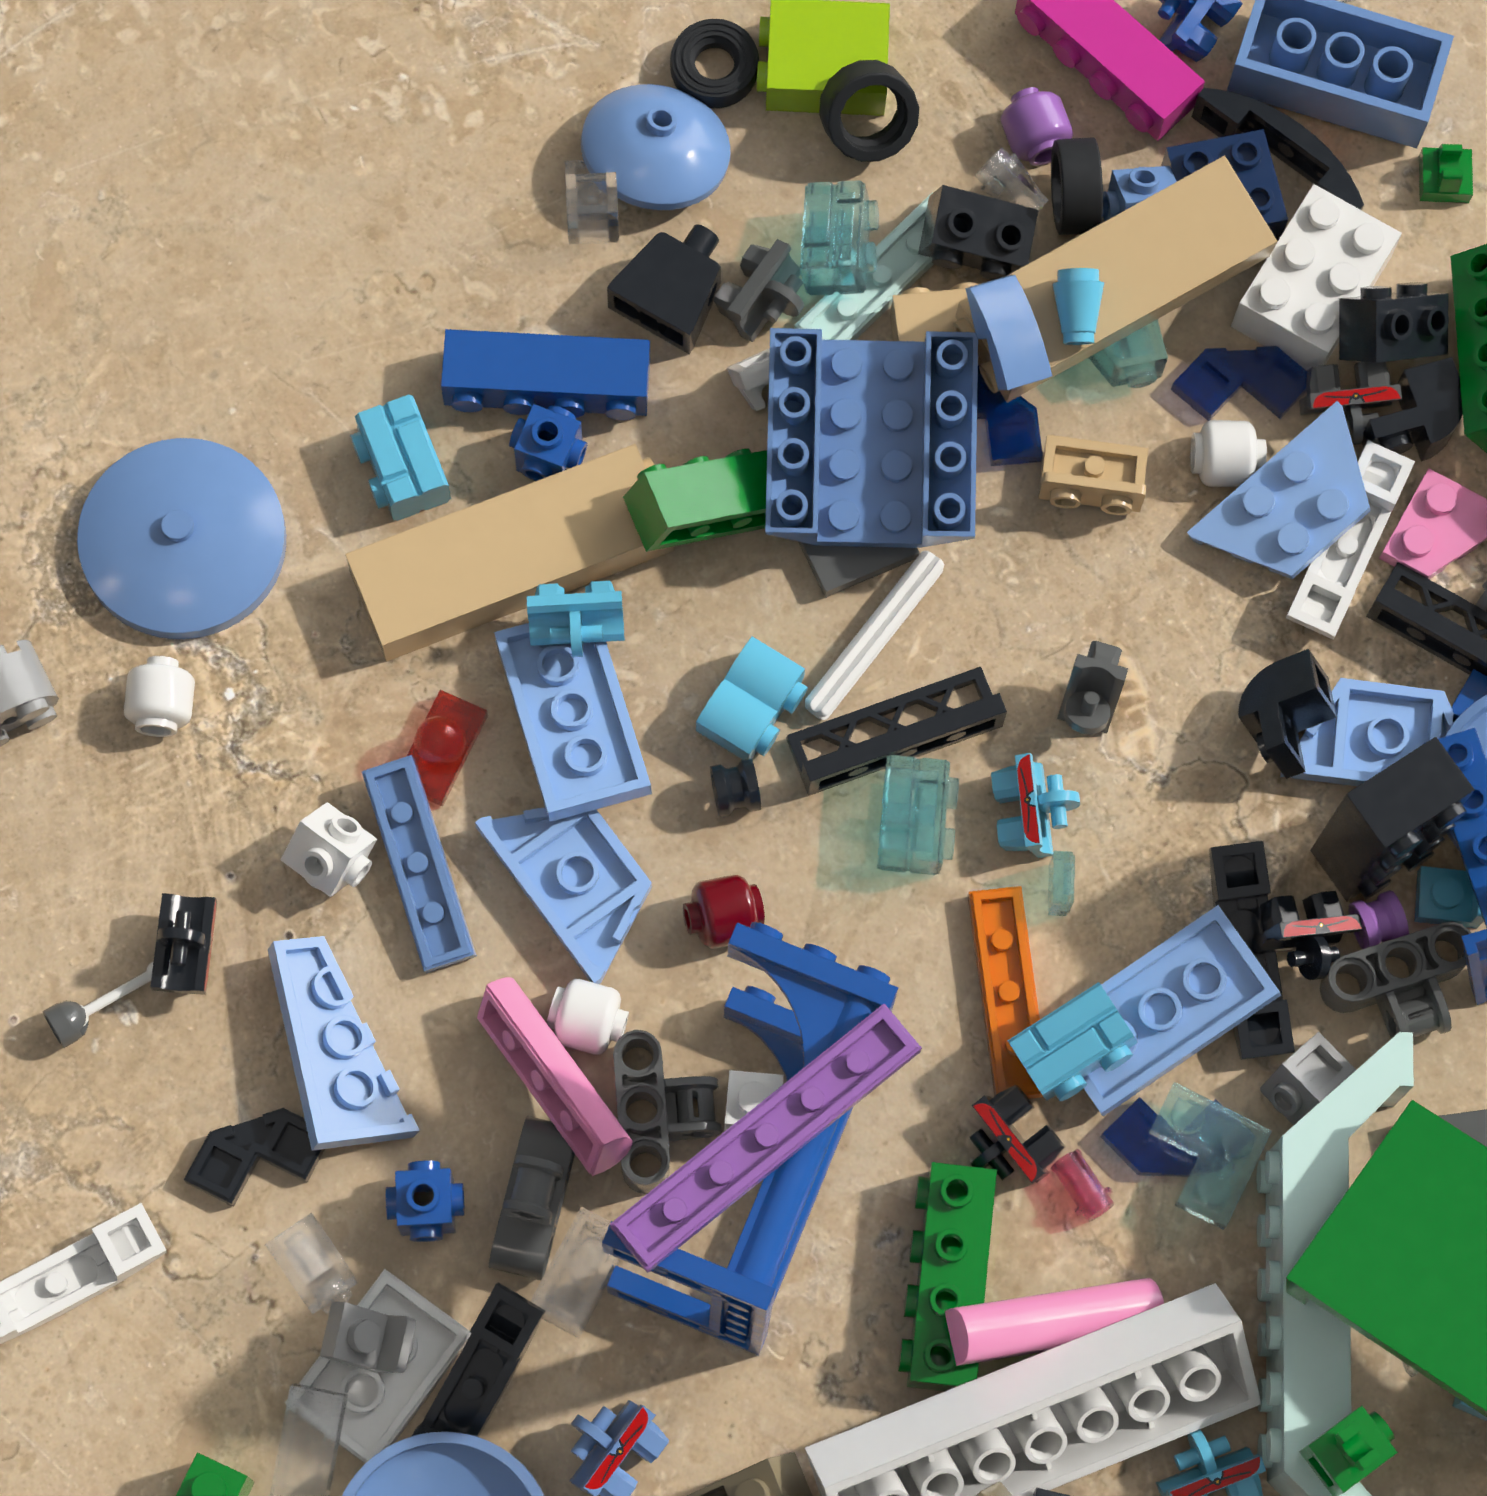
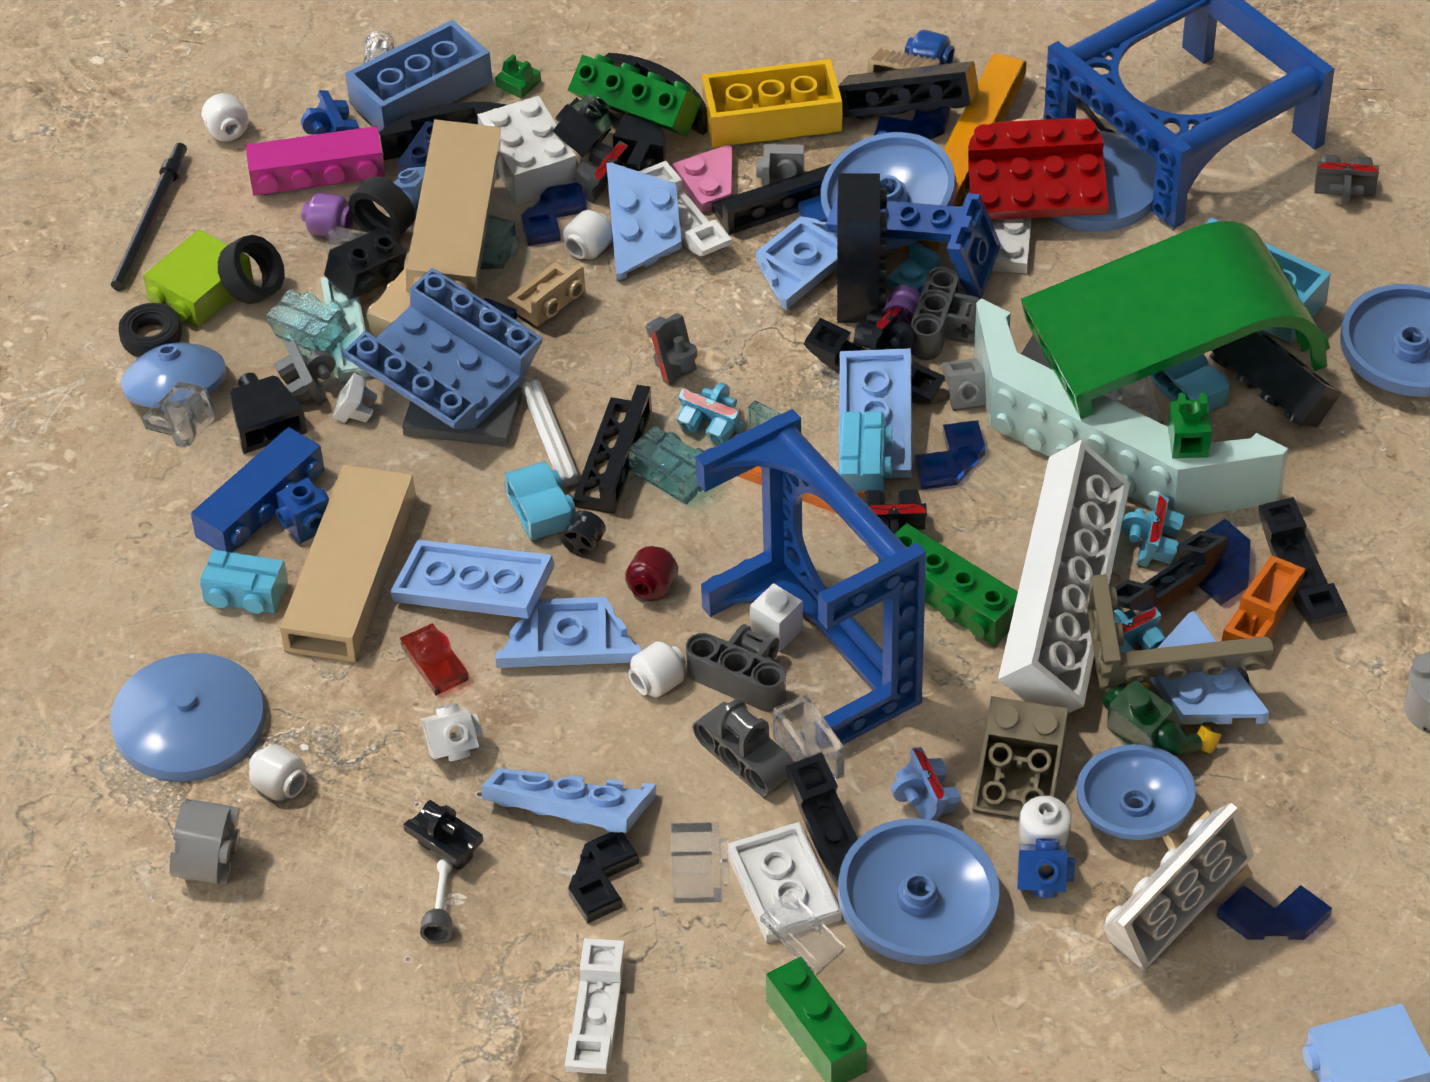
camera: 50 degrees left, 25 degrees down
light grey bracket [320,1301,416,1373] -> none
medium blue tile [361,755,477,973] -> none
blue brick [386,1161,465,1242] -> none
bright pink brick [477,977,633,1176] -> none
medium azure hips [527,581,625,657] -> none
medium lavender tile [610,1004,922,1273] -> none
green brick [623,448,767,552] -> none
bright pink brick [945,1278,1164,1366] -> none
medium blue slope [965,275,1052,390] -> none
clear pink pin [1050,1149,1115,1222] -> none
medium azure cone [1052,268,1104,345] -> none
clear light blue plate [1149,1082,1272,1230] -> none
black brick [1238,649,1337,779] -> none

